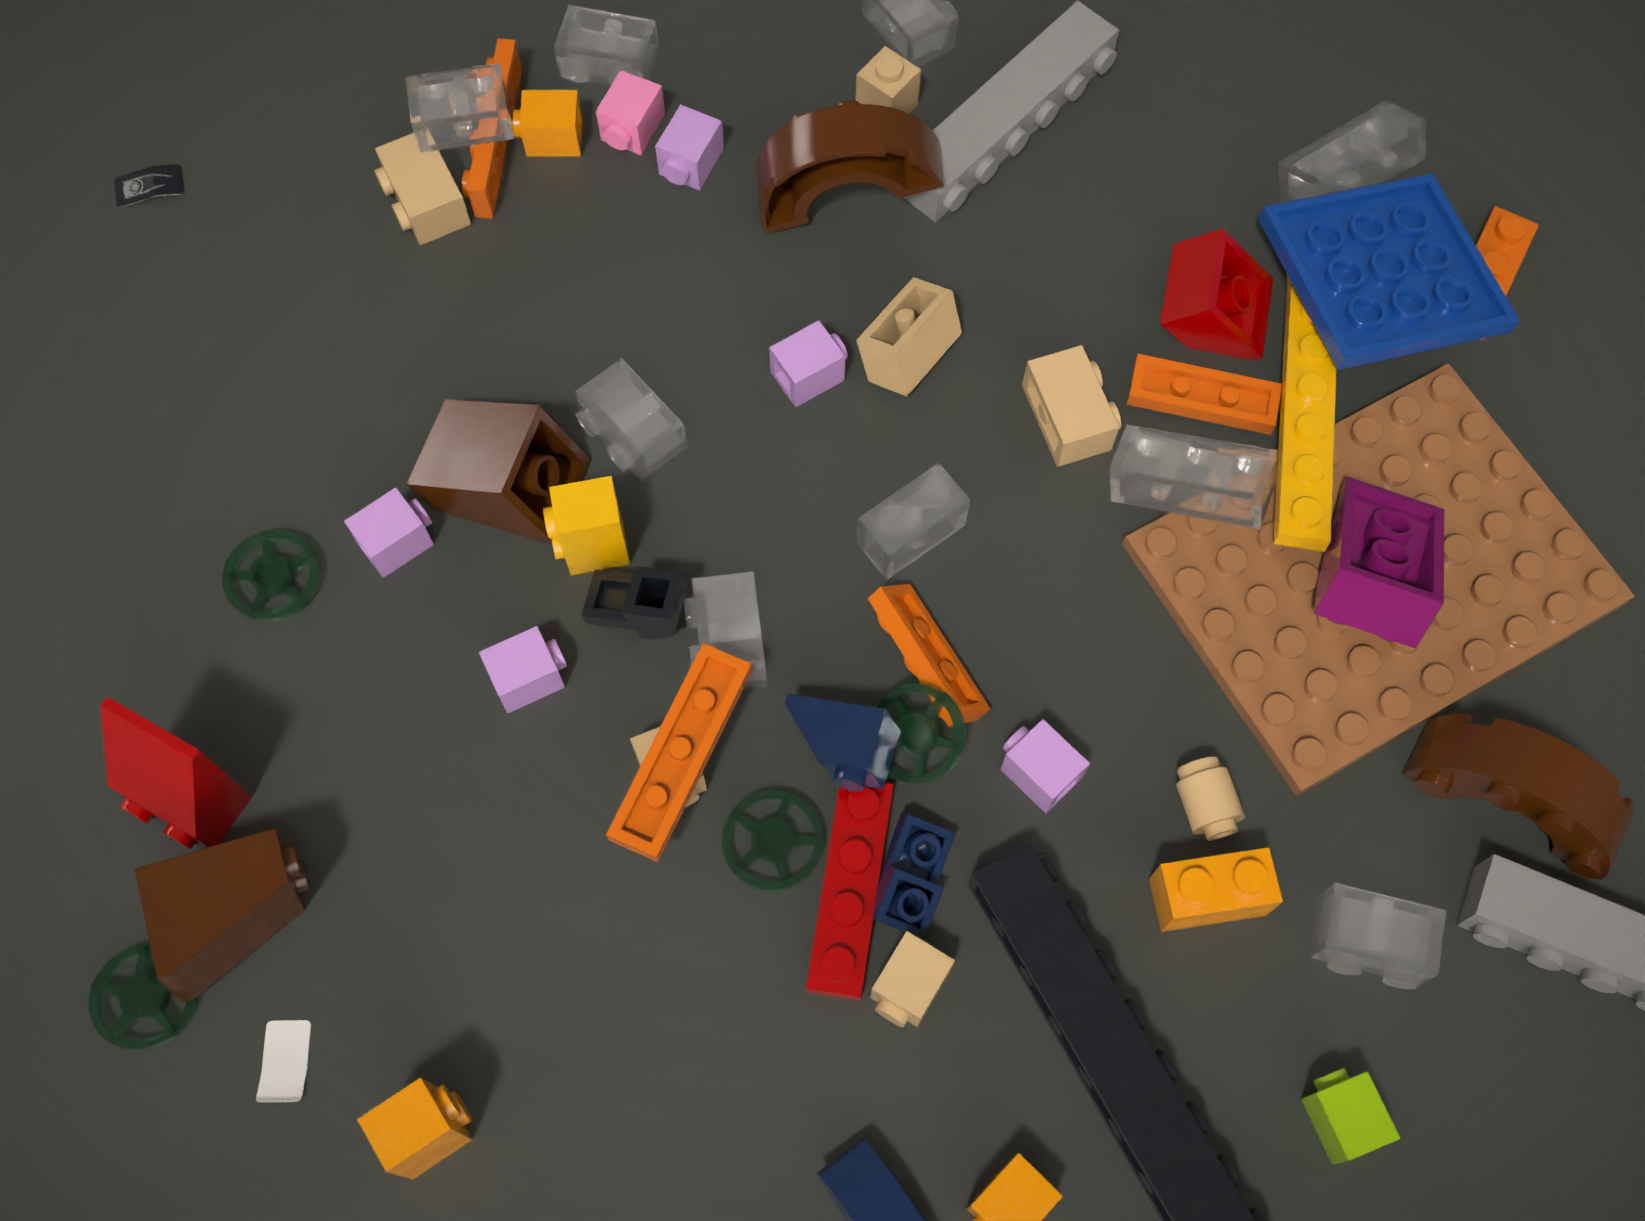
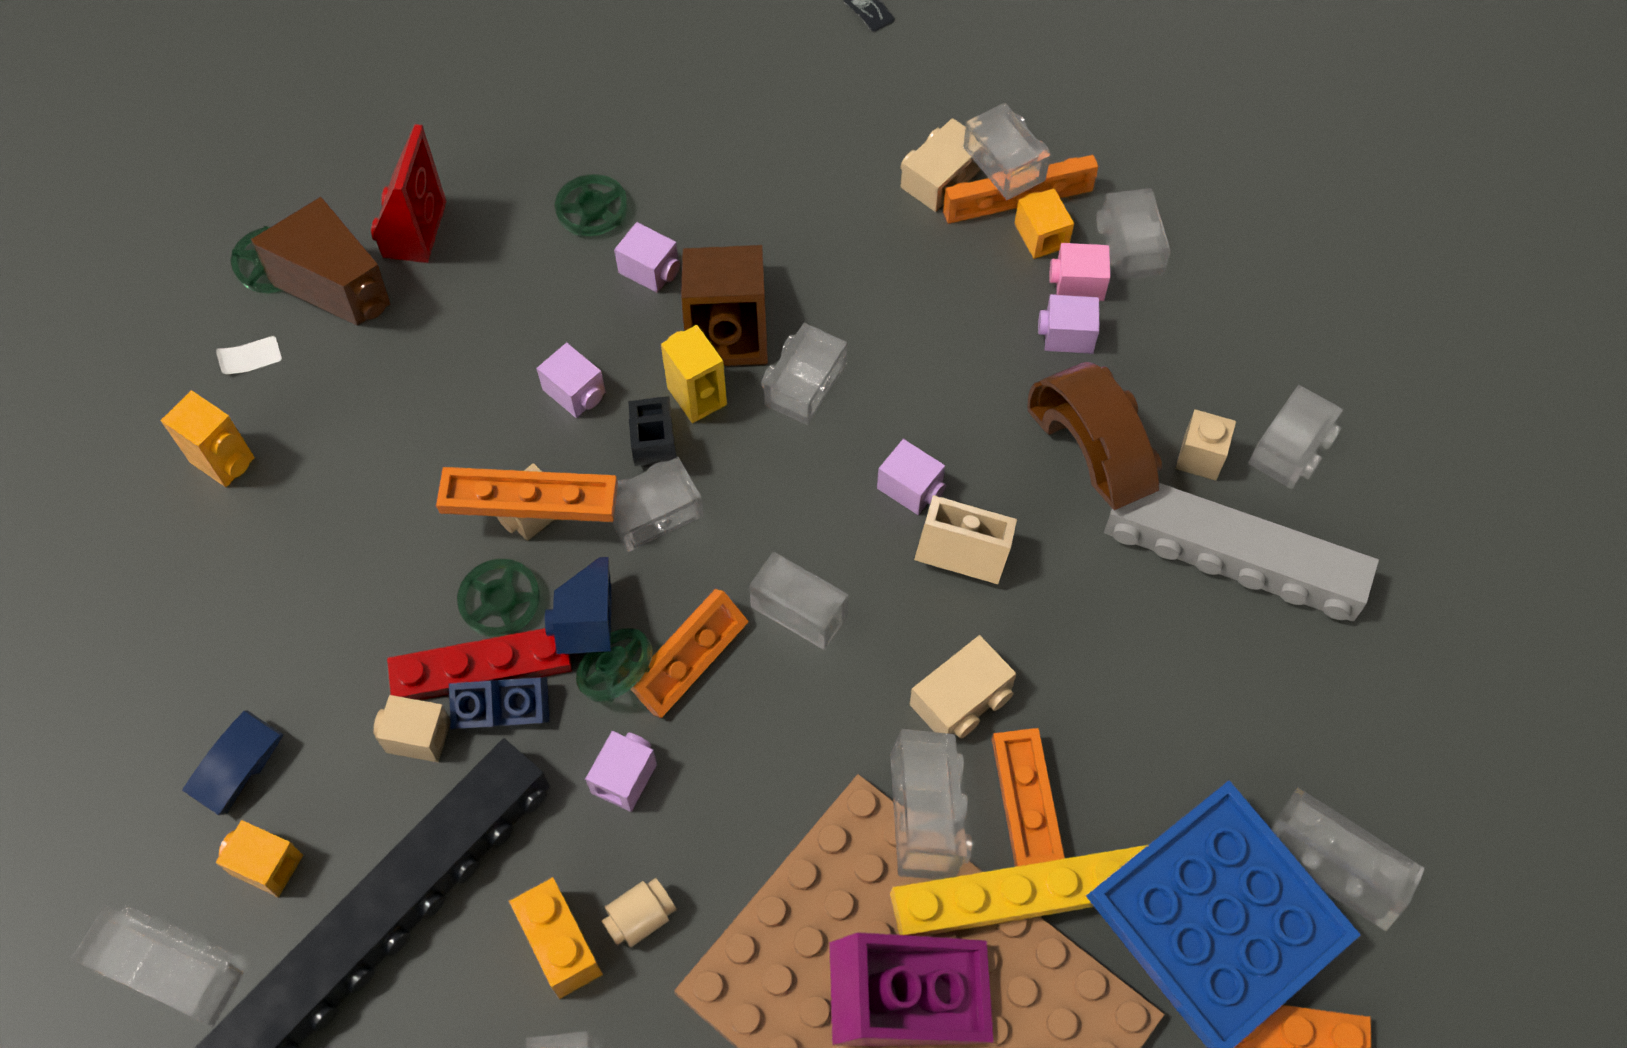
camera: 70 degrees right, 5 degrees down
red slope [1160,228,1274,361] -> none

